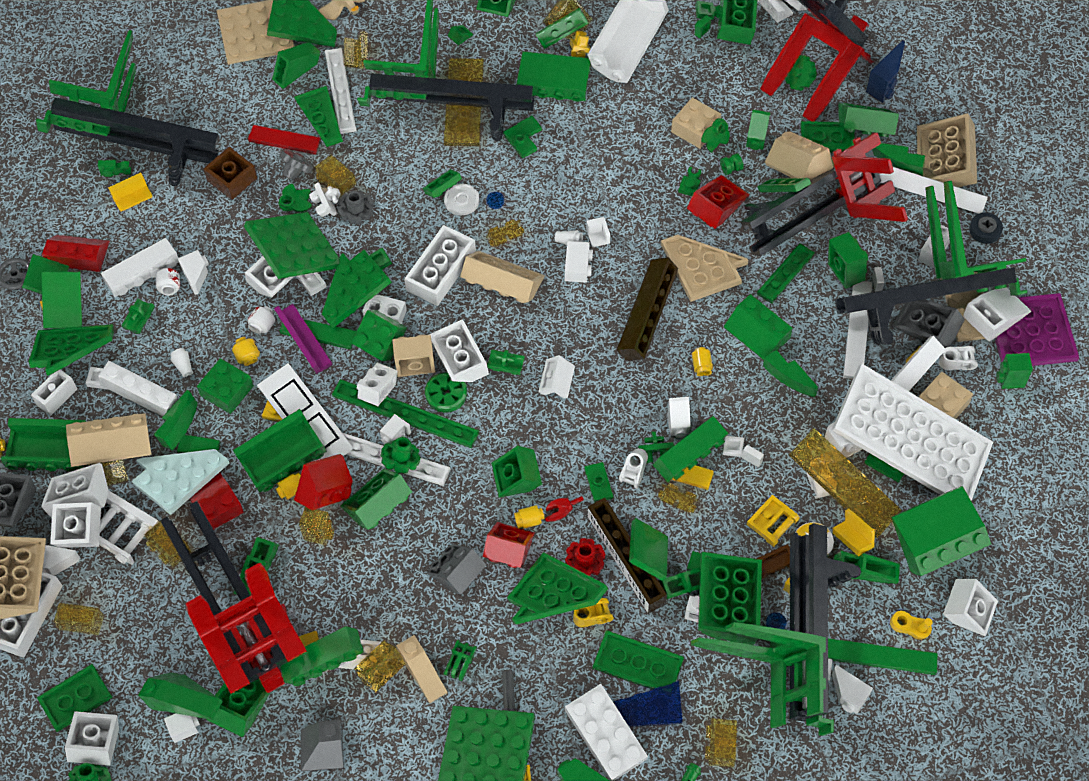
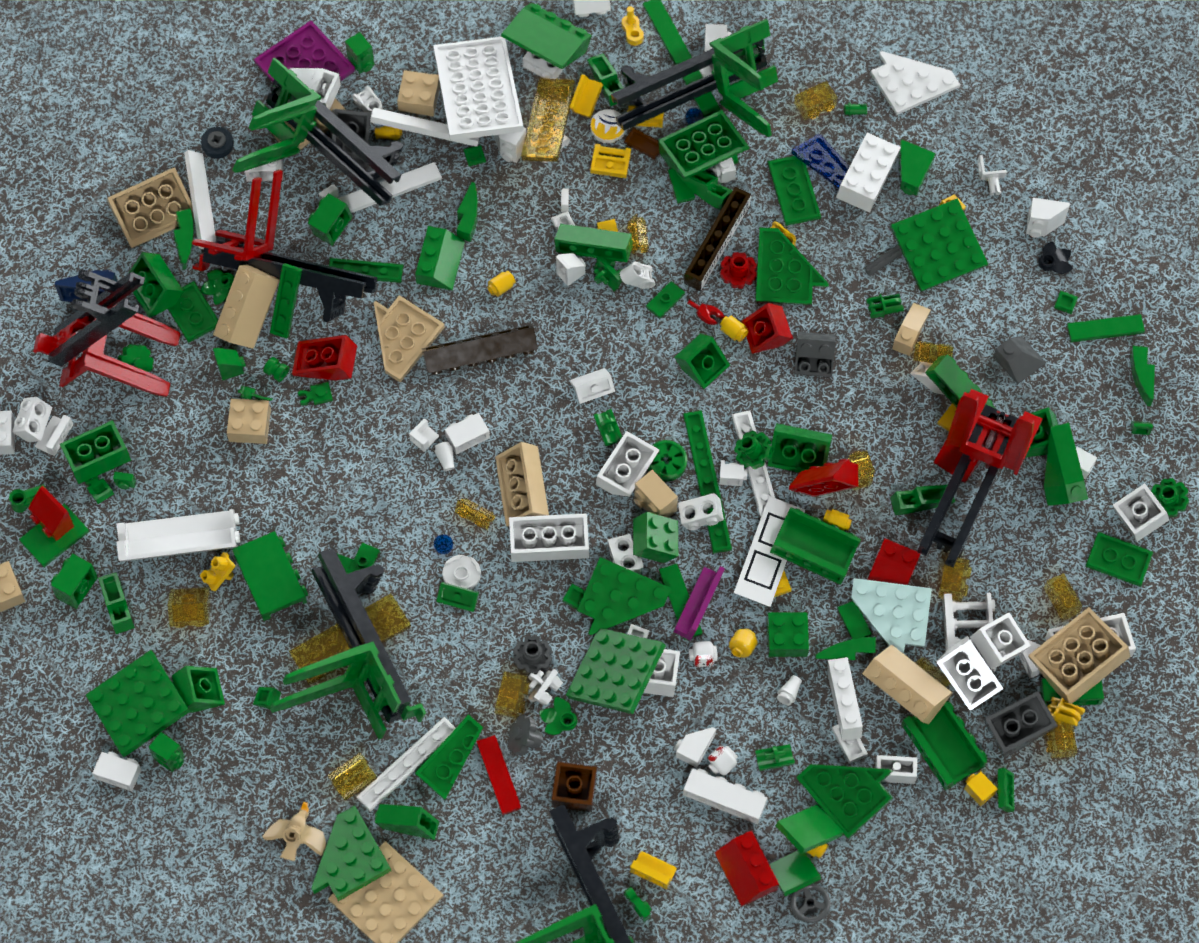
camera: 125 degrees left, 5 degrees up
green tile [535,8,589,49] -> none
green tile [629,518,668,581] -> none

